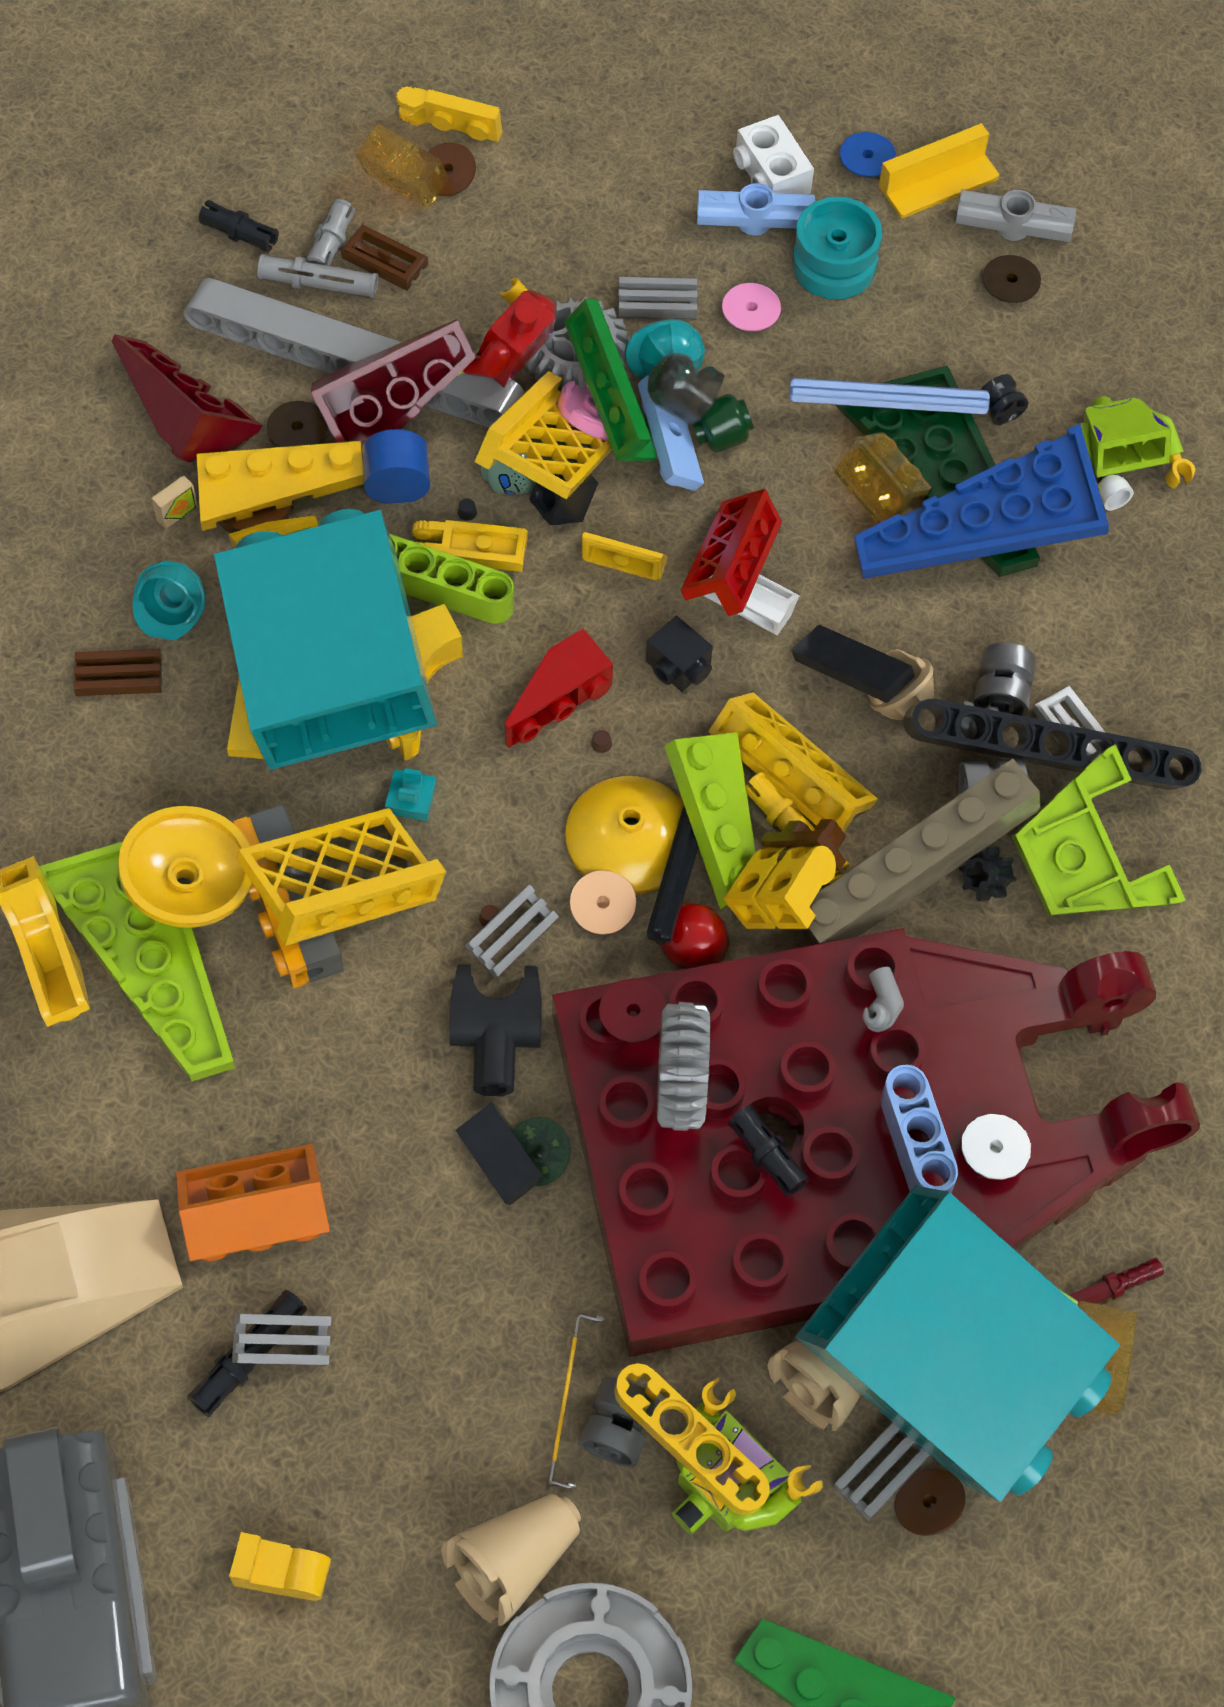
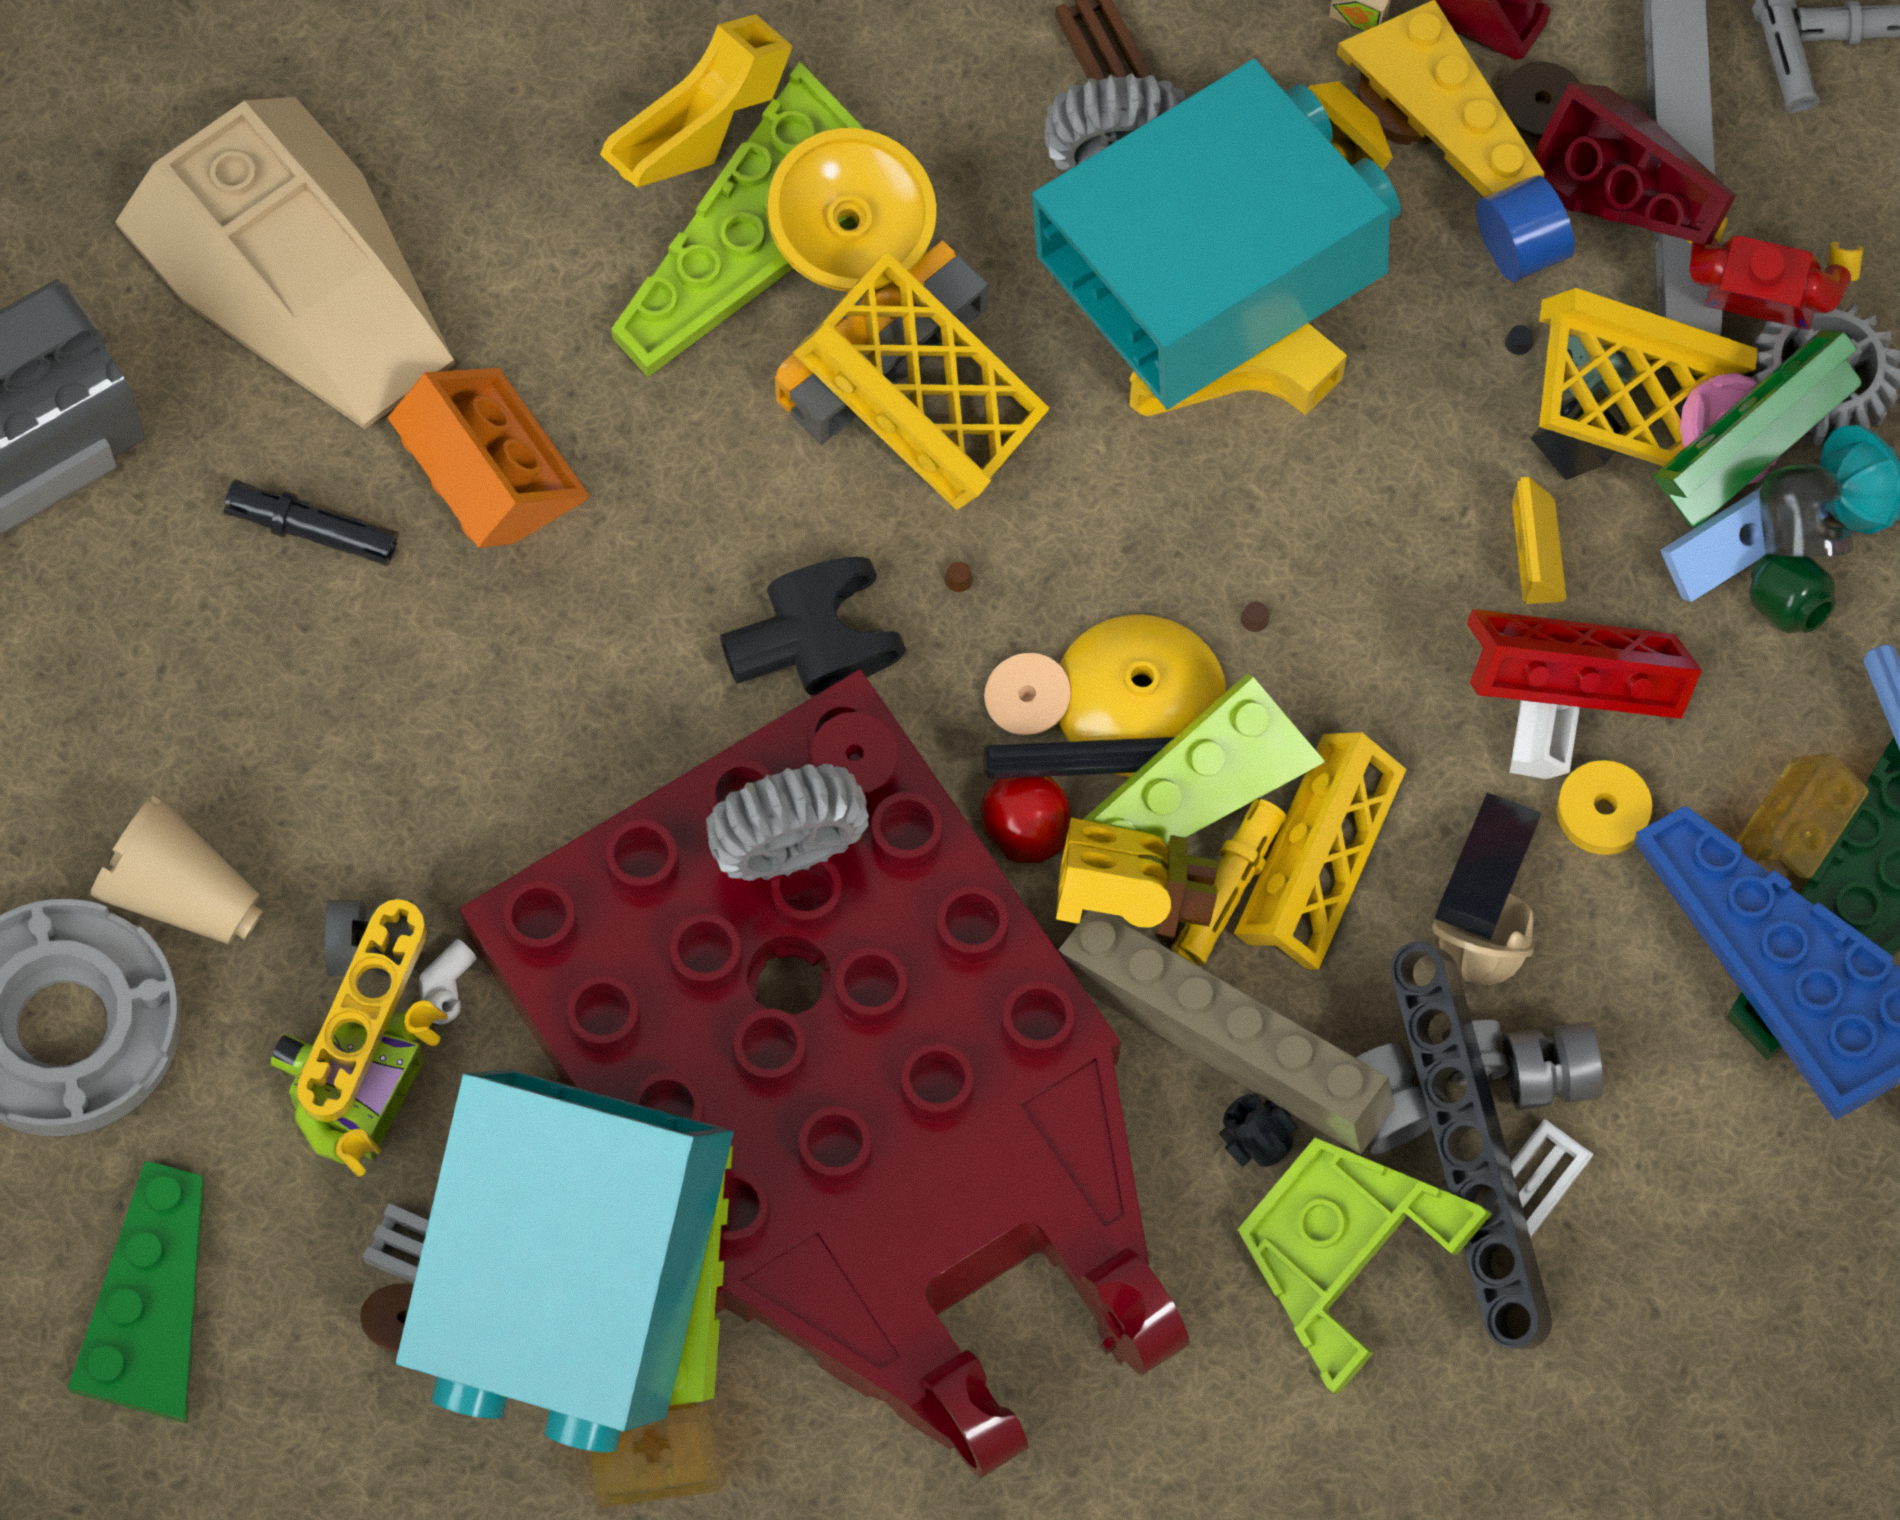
camera: 70 degrees right, 5 degrees up
teal piece [132,560,206,640] -> none
yellow leg [229,1532,331,1601] -> none
light grey tile [232,1314,331,1365] -> none
reddish brown tile [341,224,428,291] -> none
teal tile [385,768,437,821] -> none
lime beam [389,534,514,624] -> none
yellow hinge [412,520,528,572] -> none
black tile [455,1102,546,1205] -> none
light grey tile [464,884,559,978] -> none
red slope [504,628,613,748] -> none
clear green piece [513,1117,571,1187] -> none
yellow piece [549,1314,605,1489] -> none
black brick [646,615,713,692] -> none
black pin [728,1105,810,1198] -> none
light grey arm [862,967,904,1032] -> none
light blue beam [881,1065,958,1193] -> none
white piece [961,1114,1031,1180] -> none
dark red piece [1069,1258,1164,1309] -> none
none -> white arm [419,939,477,1025]
none -> light grey gear [1044,73,1186,171]
none -> yellow piece [1556,760,1652,855]

